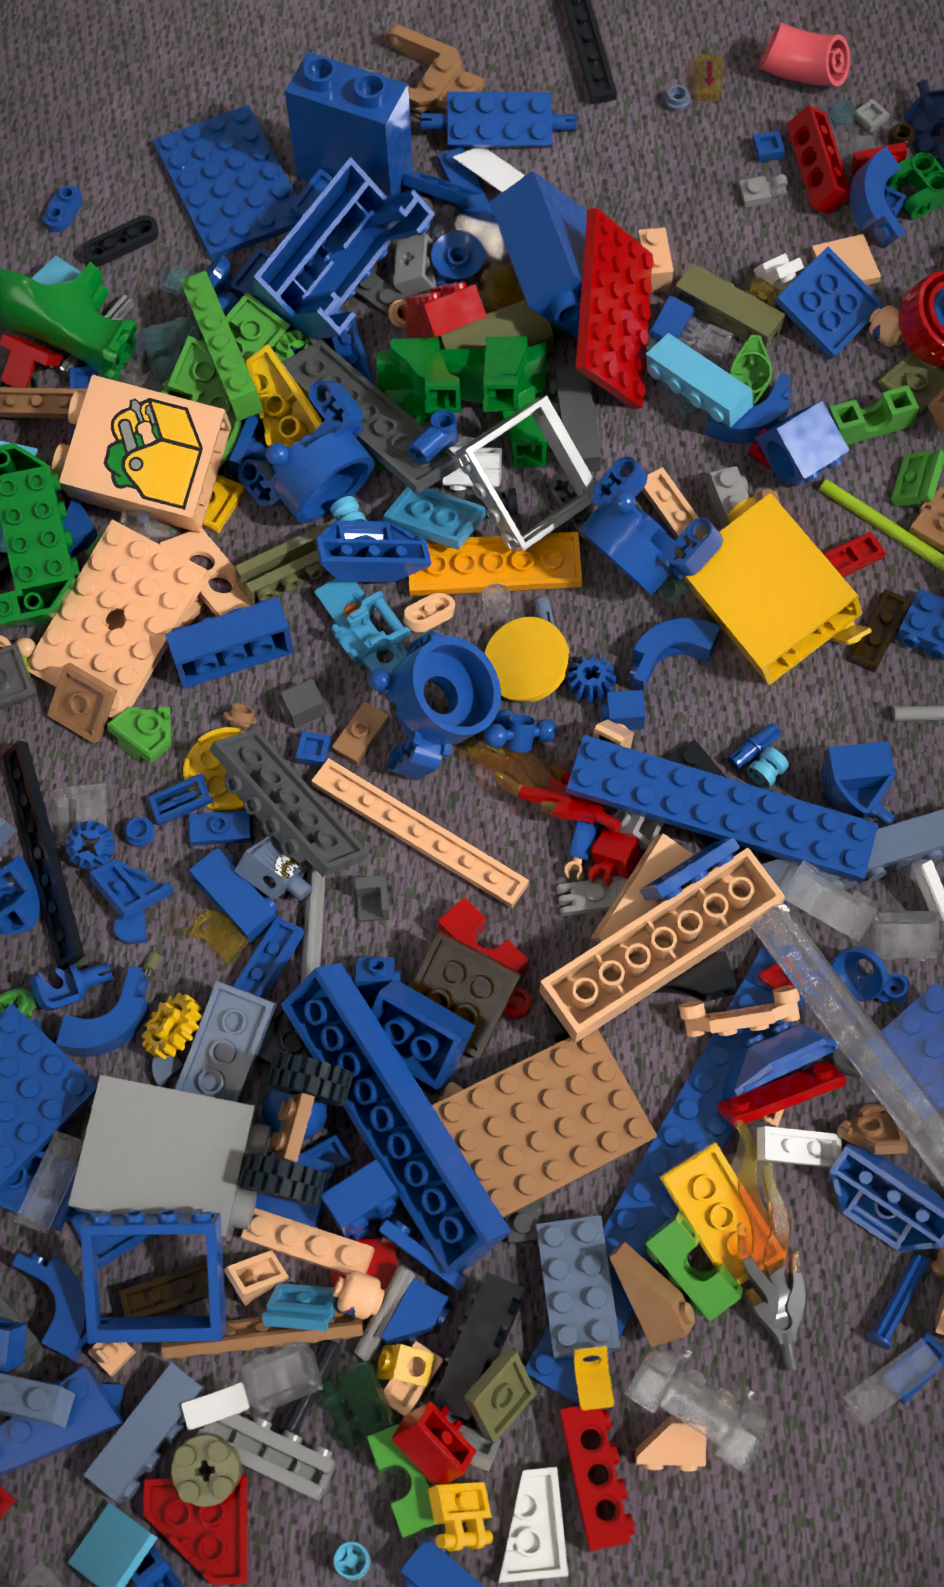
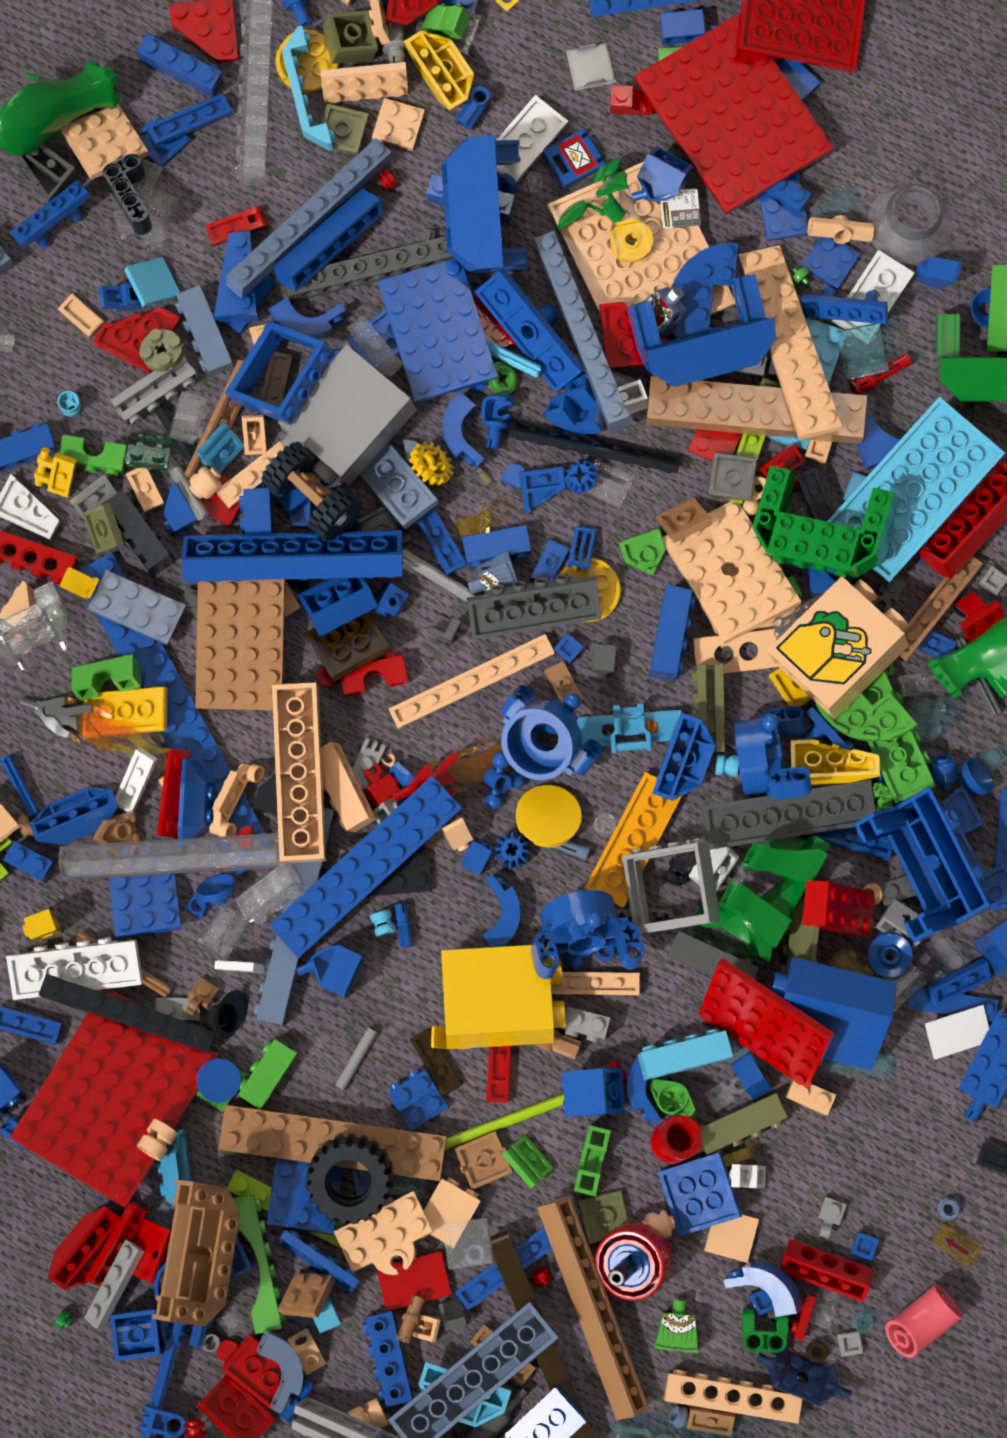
camera: 115 degrees right, 15 degrees up
blue plate [124,817,155,847] -> none
bright green arch [180,271,264,421] -> none
white sticker [181,1383,249,1430] -> none
medium nougat plate [223,703,257,729] -> none
yellow bracket [376,1344,435,1387] -> none
blue plate [377,1219,466,1291] -> none
dark azure plate [383,486,486,550] -> none
red brick [391,1401,476,1486] -> none
light nougat plate [403,593,455,632] -> none
blue piece [407,410,458,466] -> none
medium nougat slope [609,1242,695,1347] -> none
blue plate [639,837,740,902] -> none
none -> red tile [650,1115,702,1164]

